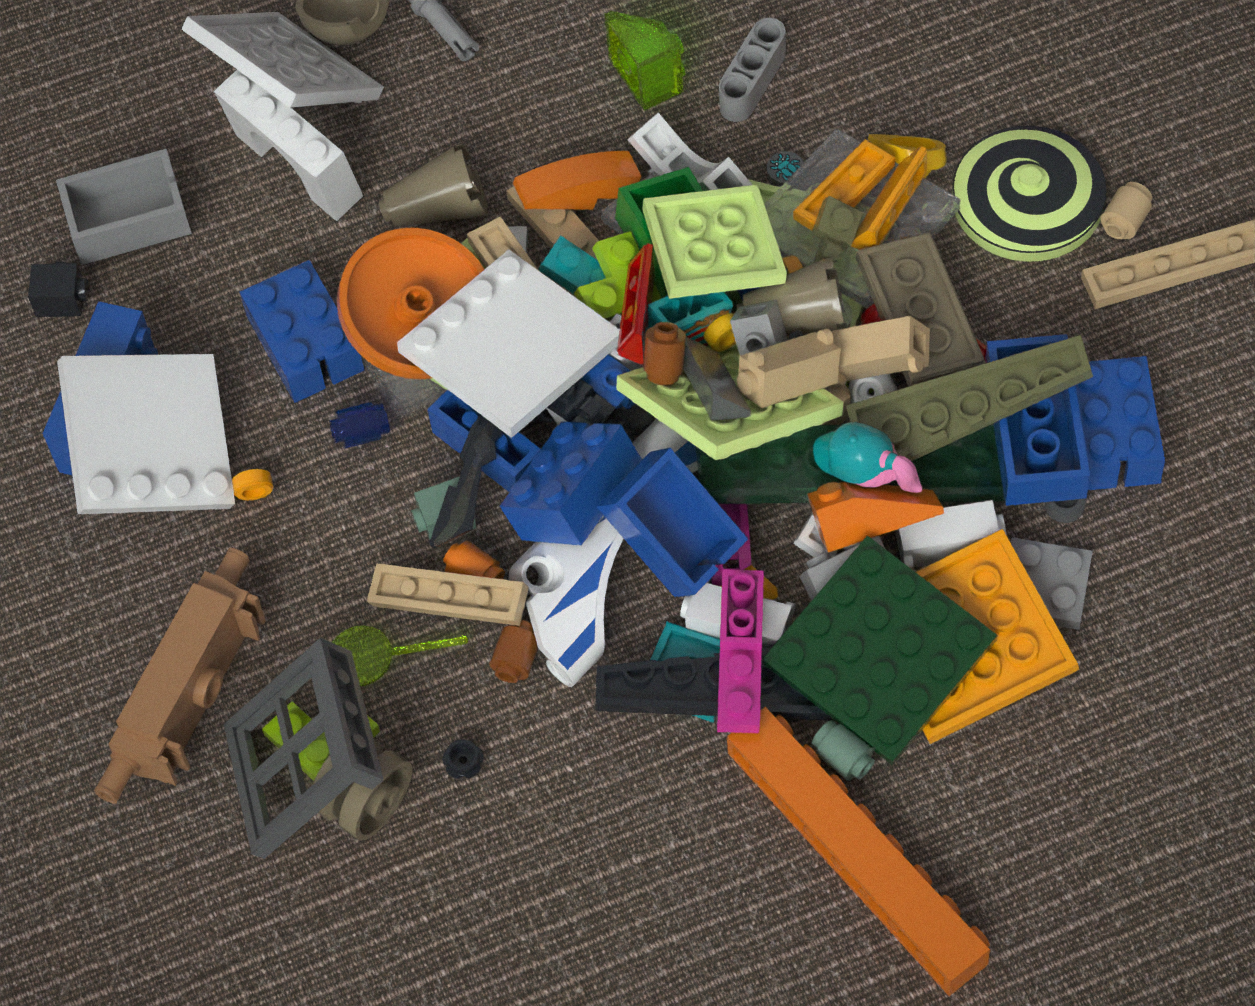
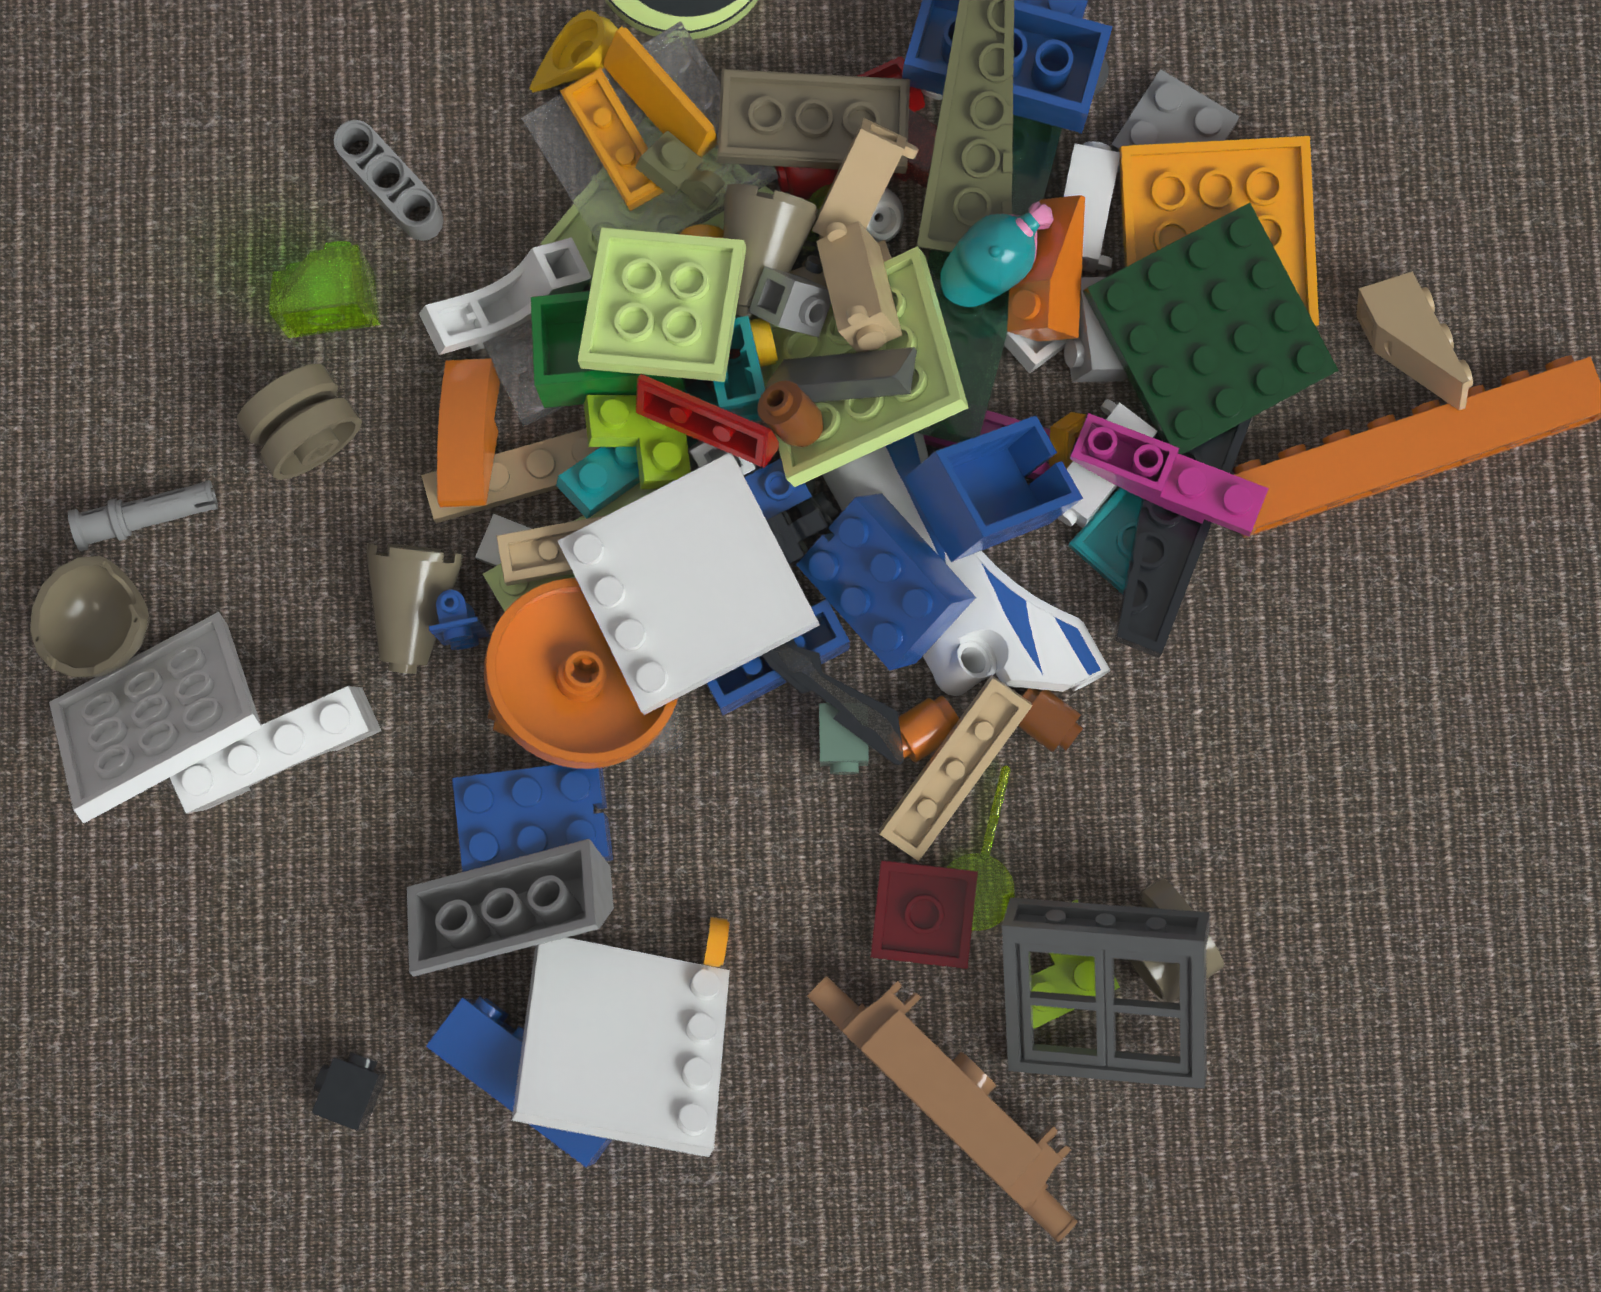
camera: 70 degrees left, 20 degrees up
light grey piece [56,149,192,265] -> none
clear blue brick [329,402,390,449] -> none
black plate [442,739,484,779] -> none
tile [767,151,805,190] -> none
sand green brick [811,720,875,781] -> none
none -> dark tan wheel [237,363,362,480]
none -> light grey slope [407,839,614,977]
none -> blue hinge [429,590,490,650]
none -> dark red plate [870,860,978,969]
none -> tan slope [1357,271,1473,410]

